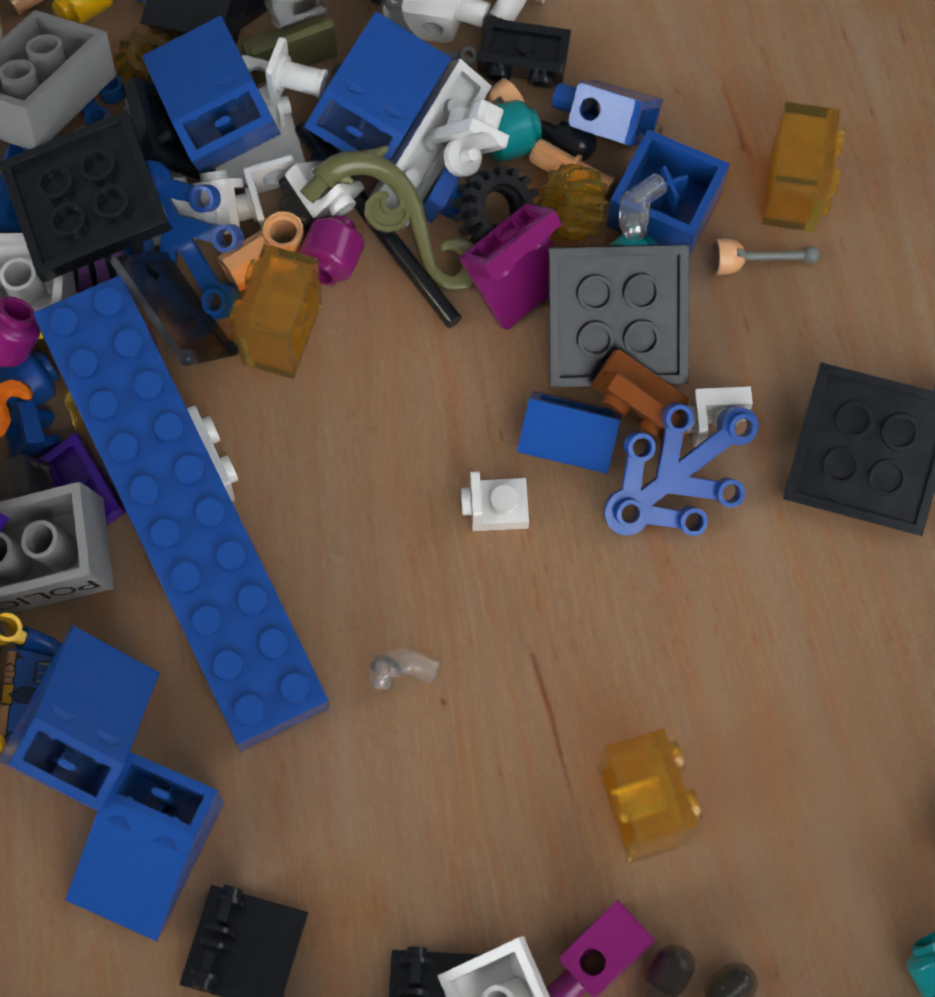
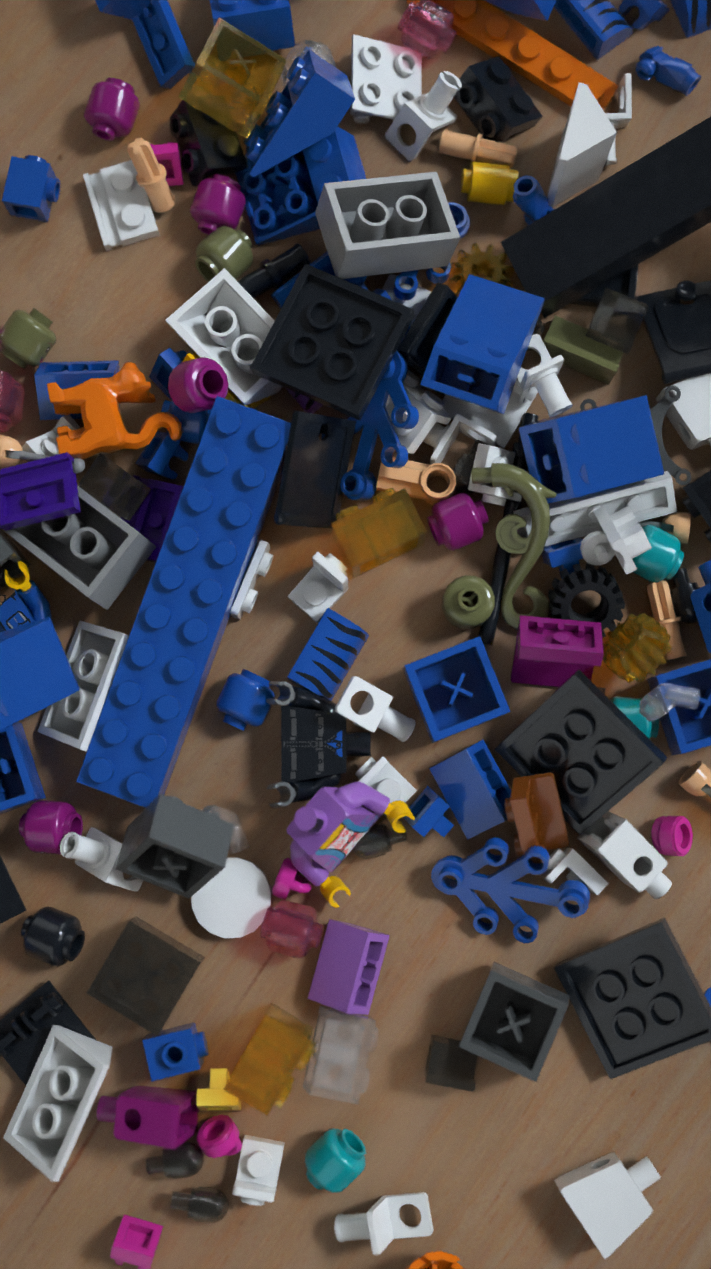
camera: 50 degrees right, 15 degrees up
none -> magenta head [19,800,83,855]
none -> black head [21,906,85,967]
none -> white slope [37,620,129,751]
none -> white bracket [60,827,143,892]
none -> clear smoke brick [87,916,205,1036]
none -> dark grey brick [116,794,234,898]
none -> blue brick [142,1022,209,1081]
none -> white tile [191,857,271,939]
none -> dark pink tile [196,1114,242,1158]
none -> light yellow tile [197,1068,242,1111]
none -> blue head [216,669,275,731]
none -> white bracket [233,1135,285,1206]
none -> clear pink head [261,900,324,958]
none -> torso [266,681,371,808]
none -> dark pink tile [271,857,312,900]
none -> medium lavender torso [286,781,415,908]
none -> blue brick [287,608,369,701]
none -> white bracket [288,551,349,624]
none -> clear brick [302,1005,379,1104]
none -> teal head [305,1128,366,1193]
none -> medium lavender brick [308,919,390,1015]
none -> white bracket [335,676,416,742]
none -> white bracket [335,1192,433,1255]
none -> clear smoke cylinder [352,823,407,859]
none -> blue brick [403,636,510,743]
none -> blue tile [403,786,454,837]
none -> clear smoke panel [424,1034,478,1092]
none -> olive head [442,575,495,629]
none -> dark grey brick [459,962,570,1082]
none -> white torso [577,811,672,899]
none -> dark pink tile [651,816,693,856]

